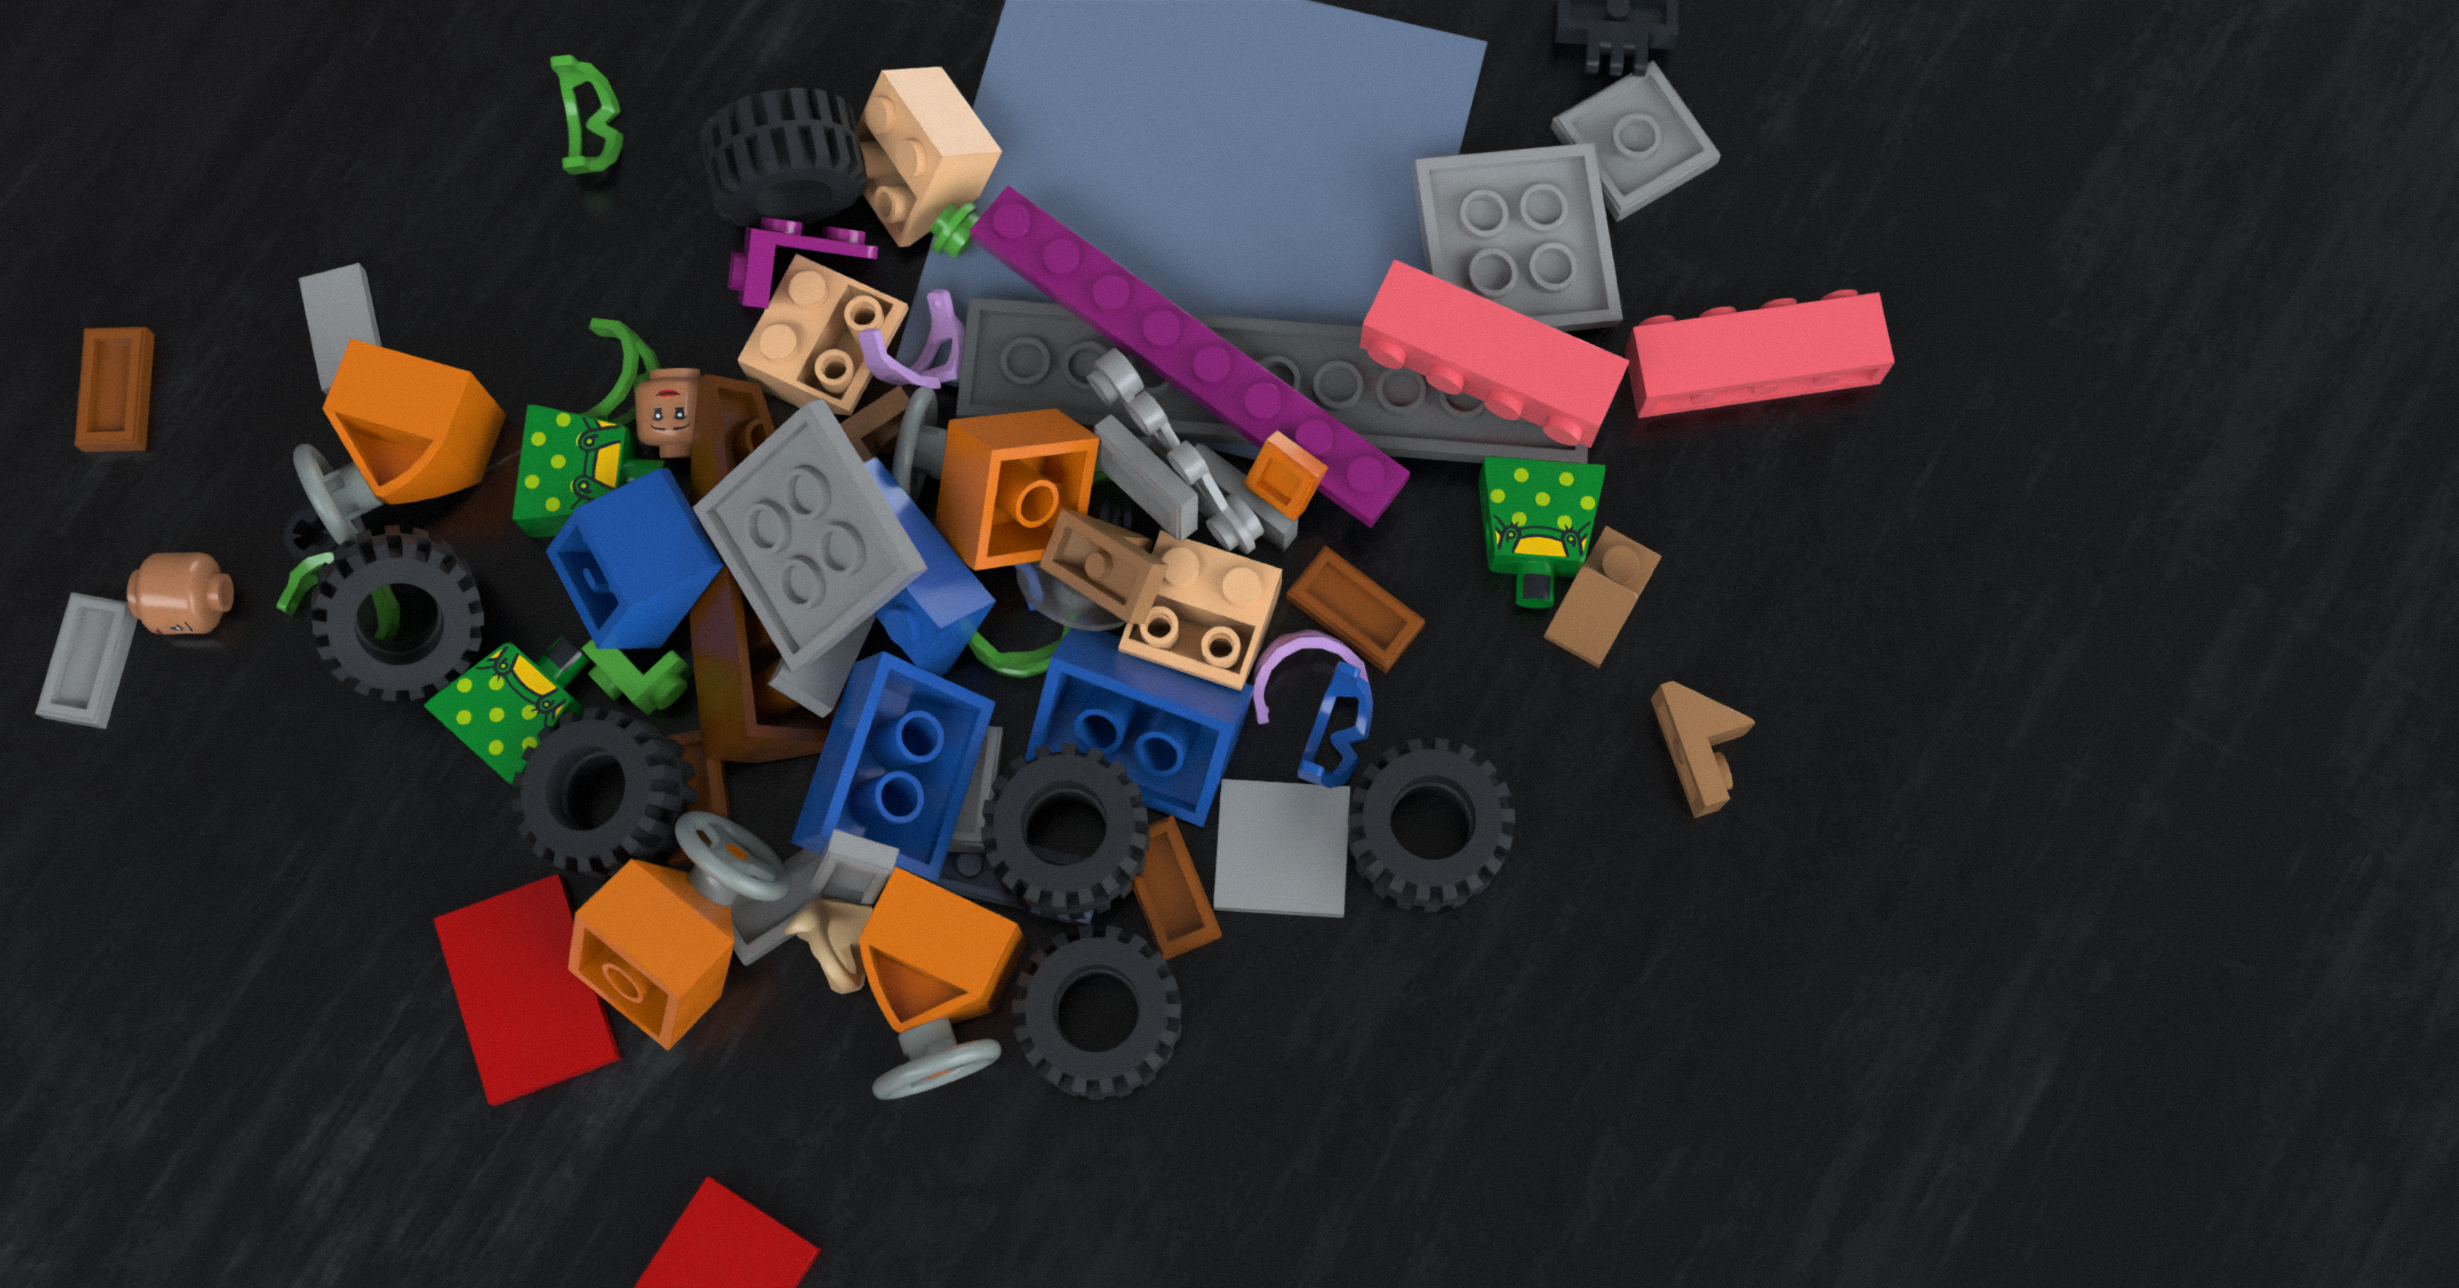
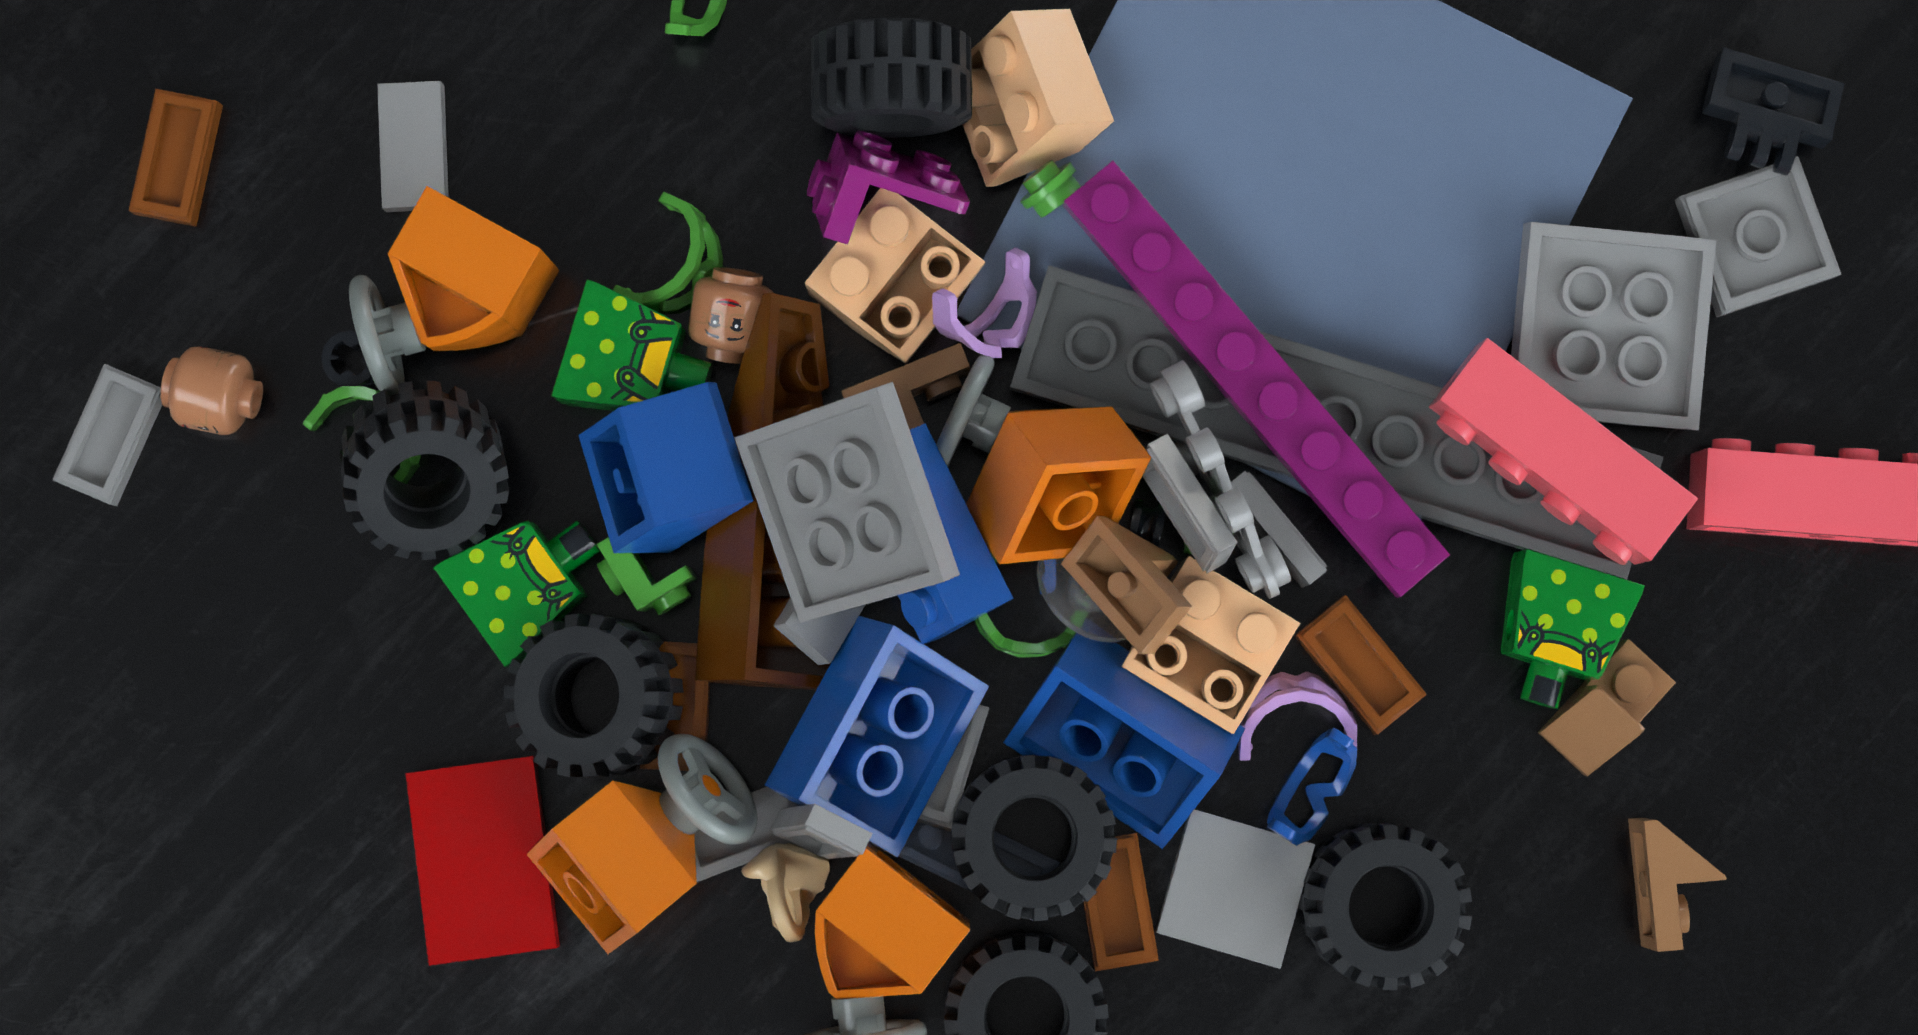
camera: 10 degrees right, 10 degrees up
orange tile [1243,430,1329,522] -> none

